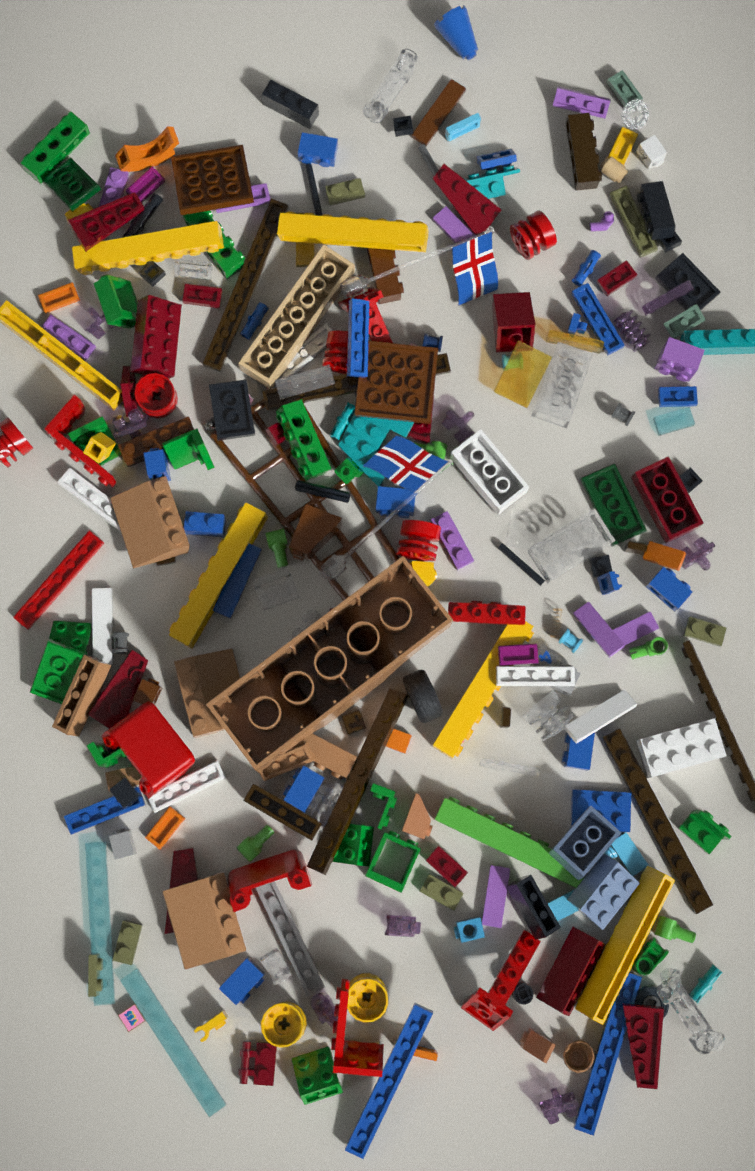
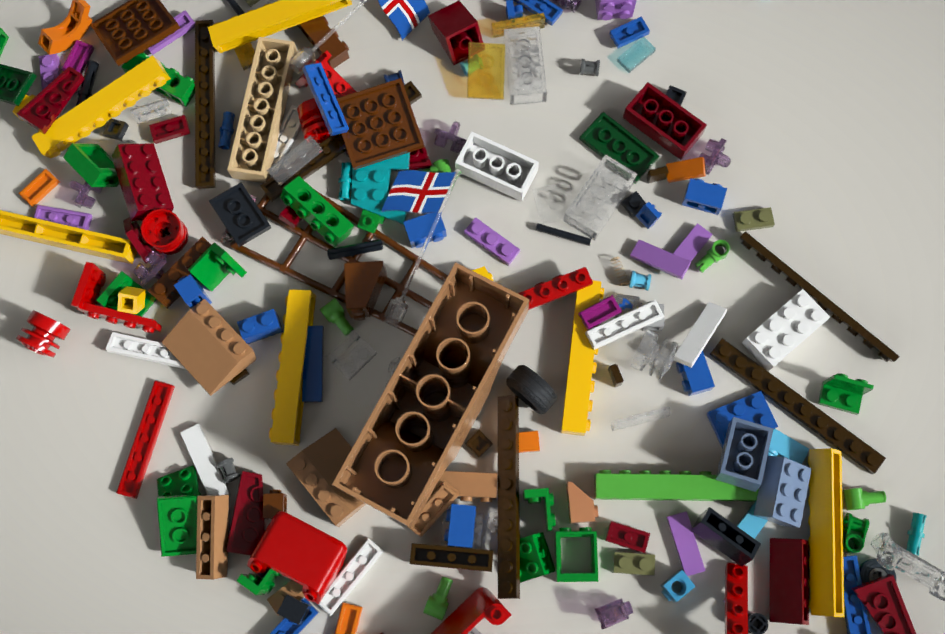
camera: 15 degrees left, 5 degrees down
red wheel [397,520,441,562] -> none

